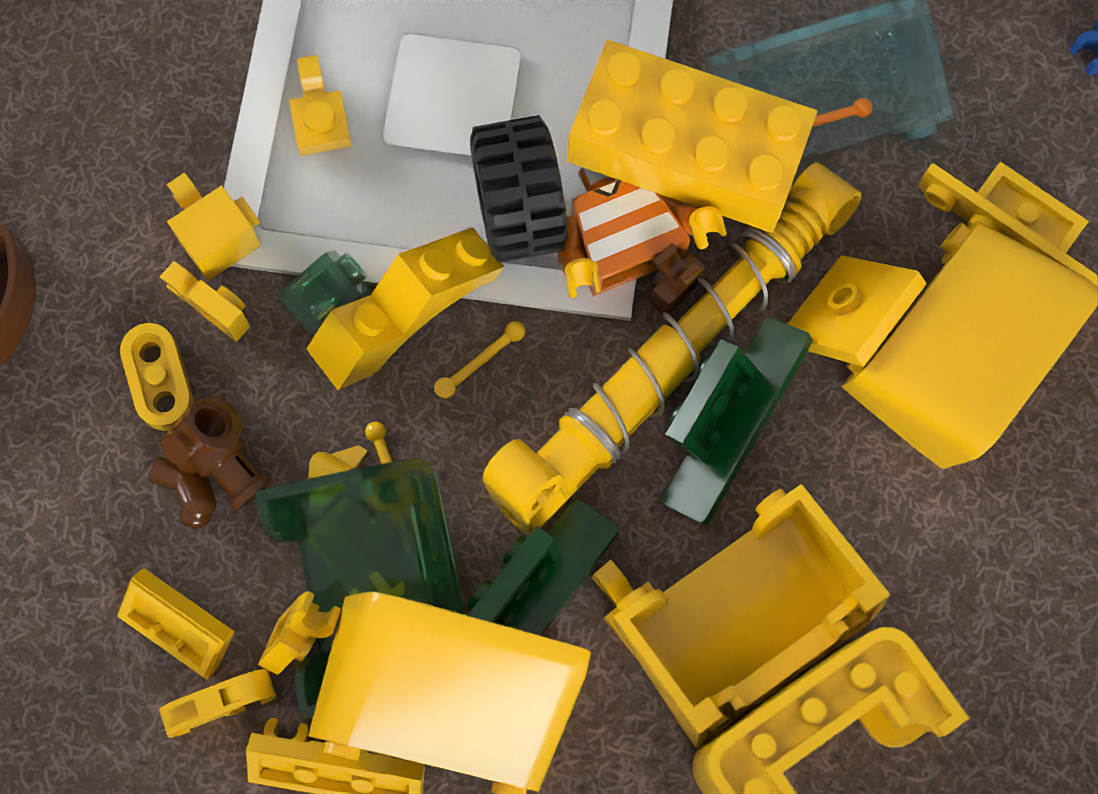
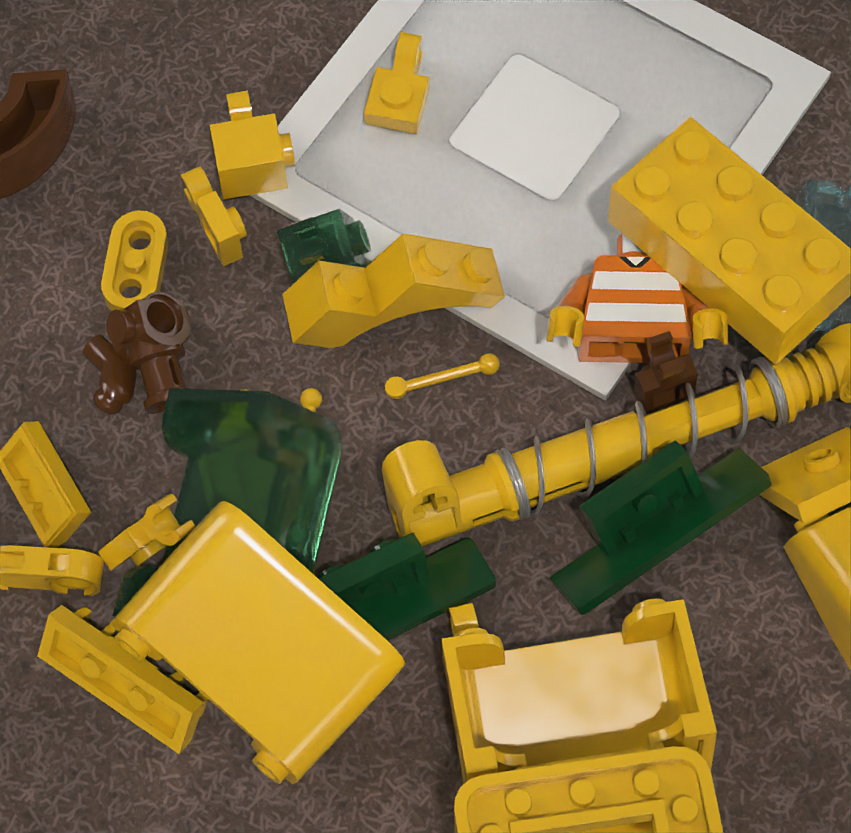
camera: 30 degrees right, 10 degrees down
black tyre [470,115,568,263] -> none

